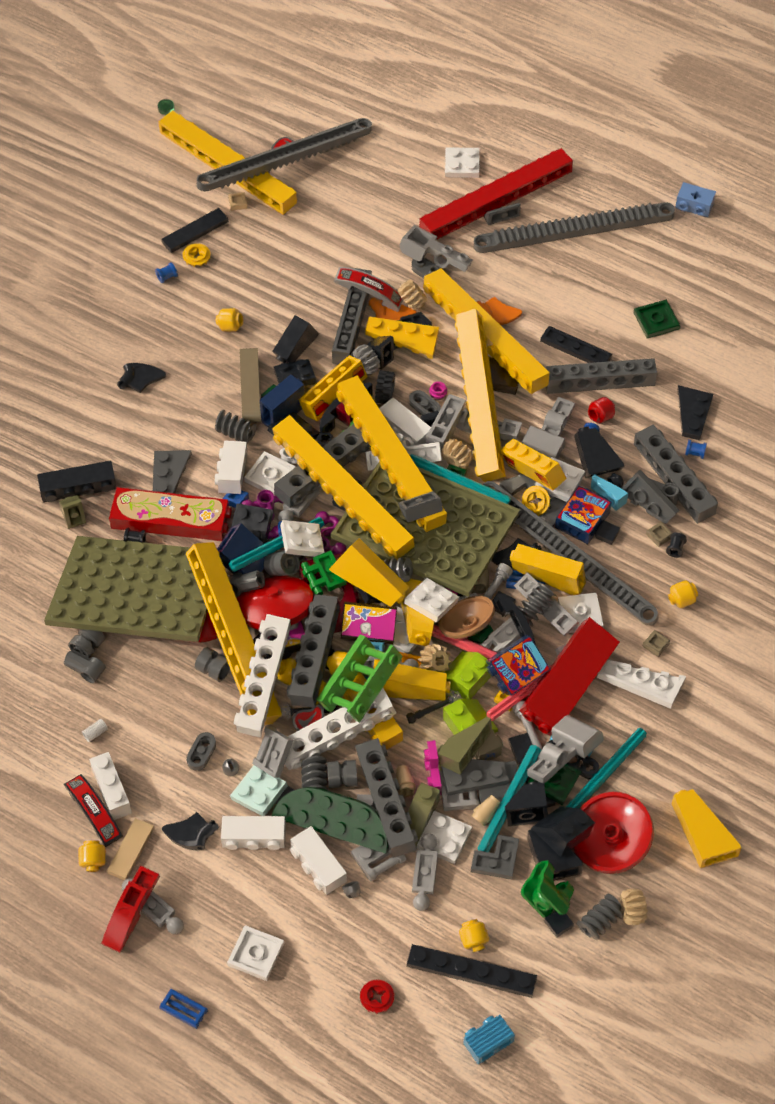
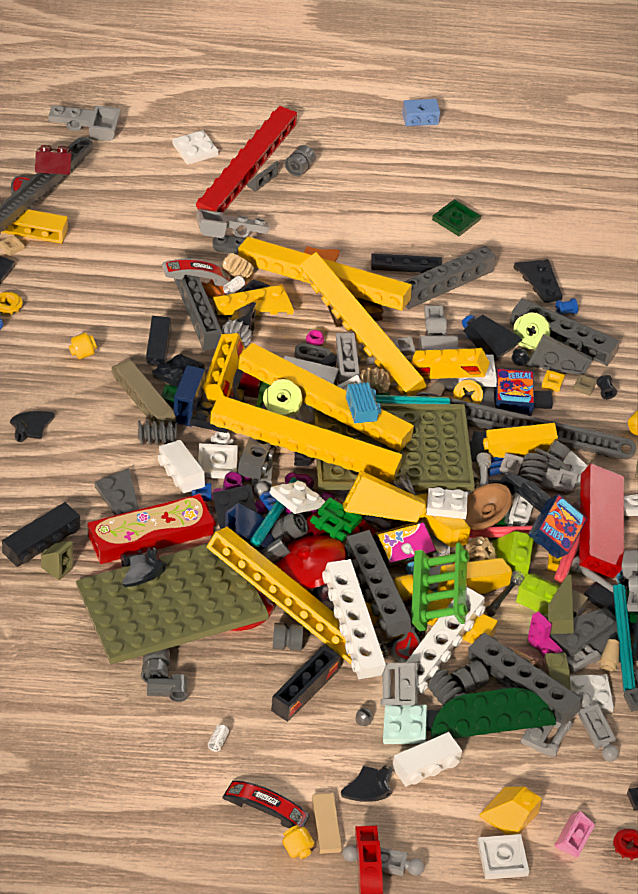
camera: 35 degrees left, 10 degrees down
white brick [89,752,132,820] -> none
dark grey plate [186,732,216,771] -> none
white brick [290,826,347,895] -> none
flat silver hinge [342,881,360,898] -> none
black tyre [375,370,395,404] -> none
dark grey slope [398,491,443,522] -> none
dark grey gear [474,202,675,253] -> none
red head [588,397,615,424] -> none
medium azure slope [591,475,628,511] -> none
none -> dark red slope [35,145,72,175]
none -> light grey plate [48,105,120,141]
none -> black arm [122,547,167,587]
none -> white piece [223,276,245,295]
none -> yellowish green plate [263,379,302,417]
none -> black brick [271,645,340,722]
none -> dark grey wheel [284,145,316,177]
none -> dark azure brick [346,382,381,423]
none -> yellow slope [479,786,542,835]
none -> yellowish green plate [513,312,551,349]
none -> dark grey wheel [535,440,571,471]
none -> yellow tile [542,370,565,392]
none -> bright pink slope [554,811,595,857]

